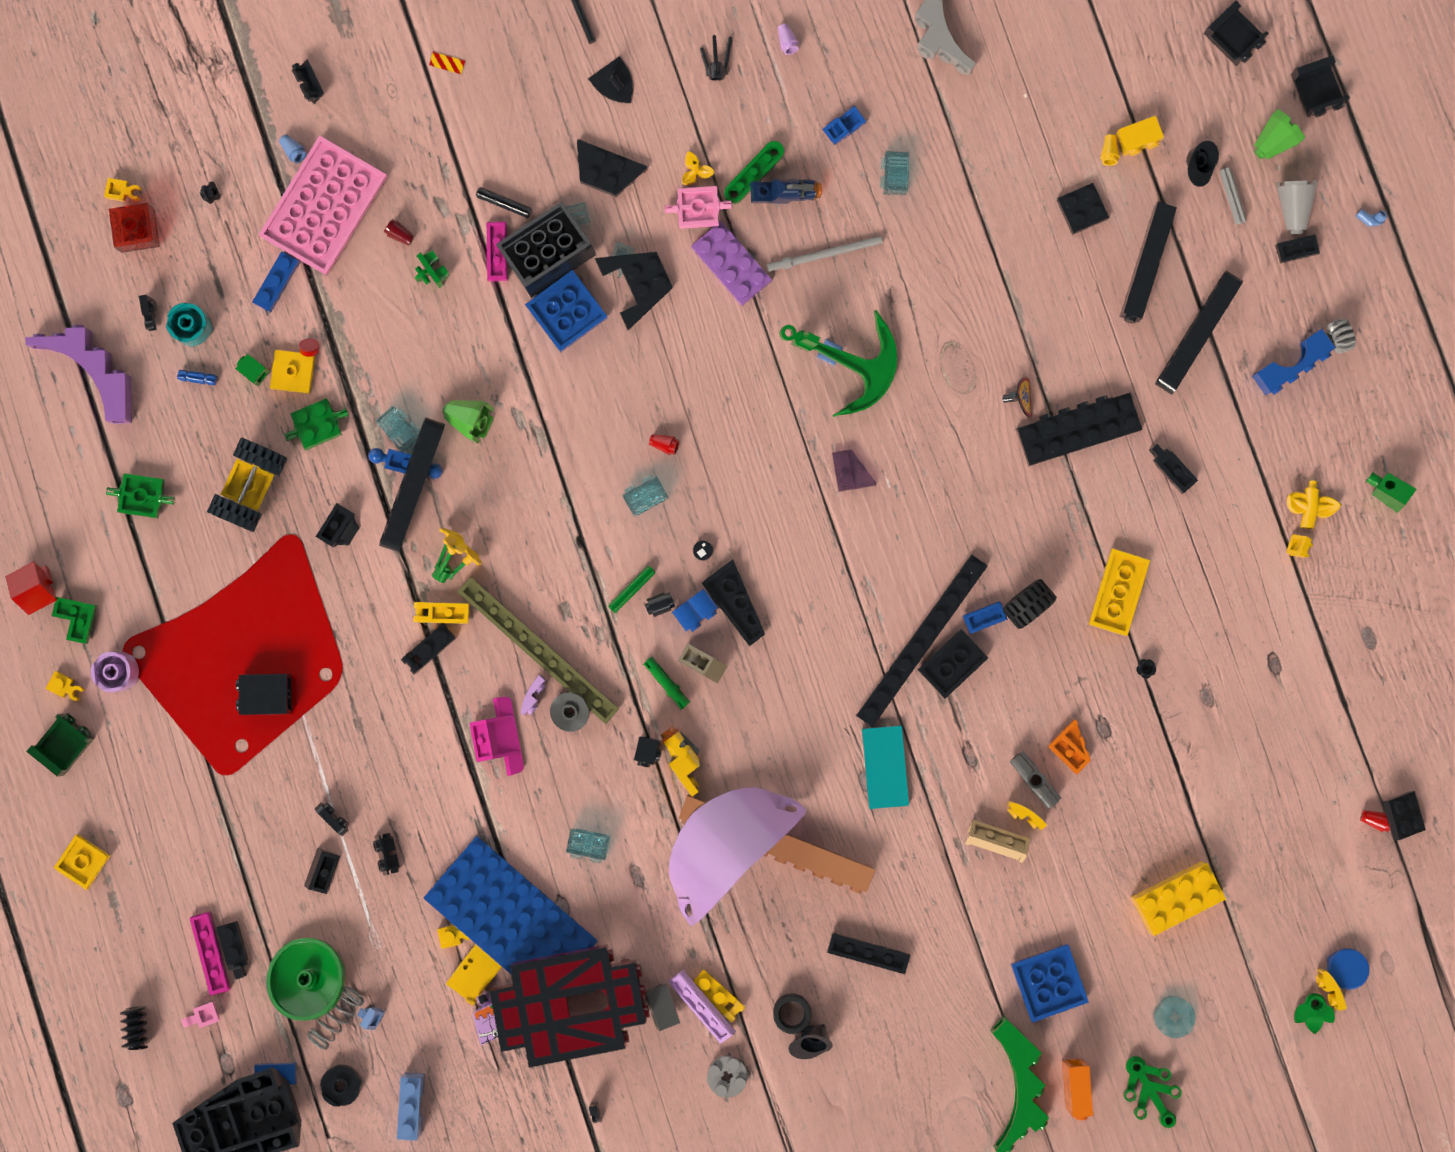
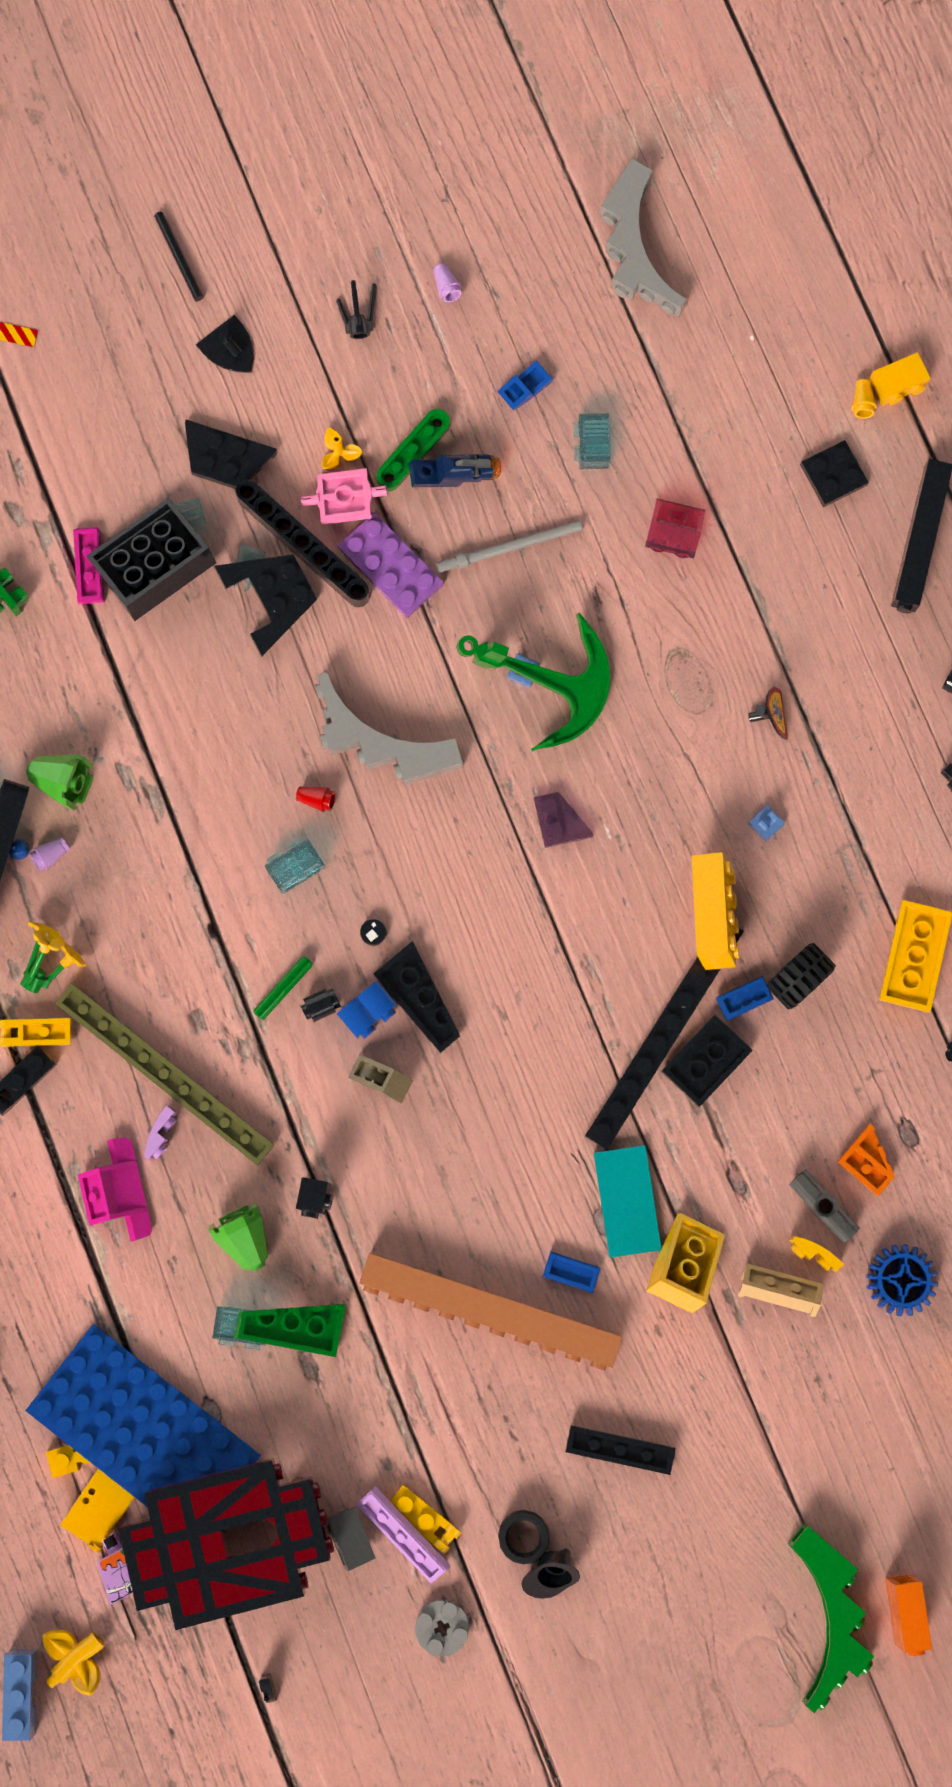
camera: 10 degrees left, 5 degrees down
black axle [476,187,532,218] -> none
blue plate [525,270,608,353] -> none
dark grey dish [550,692,589,732] -> none
green pin [643,656,691,710] -> none
yellow plate [660,726,700,796] -> none
lavender piece [669,787,806,926] -> none
blue plate [1010,944,1089,1023] -> none
black plate [1016,393,1142,467] -> none
none -> lavender cone [29,837,70,871]
none -> yellow plant [42,1630,105,1696]
none -> bright green cone [209,1202,268,1272]
none -> green wing [234,1304,346,1357]
none -> black beam [235,479,370,607]
none -> light grey arch [315,673,463,785]
none -> blue tile [542,1251,601,1293]
none -> clear pink slope [645,498,705,559]
none -> yellow slope [646,1213,725,1313]
none -> yellow brick [692,852,740,970]
none -> medium blue tile [748,805,785,842]
none -> blue gear [866,1244,938,1316]

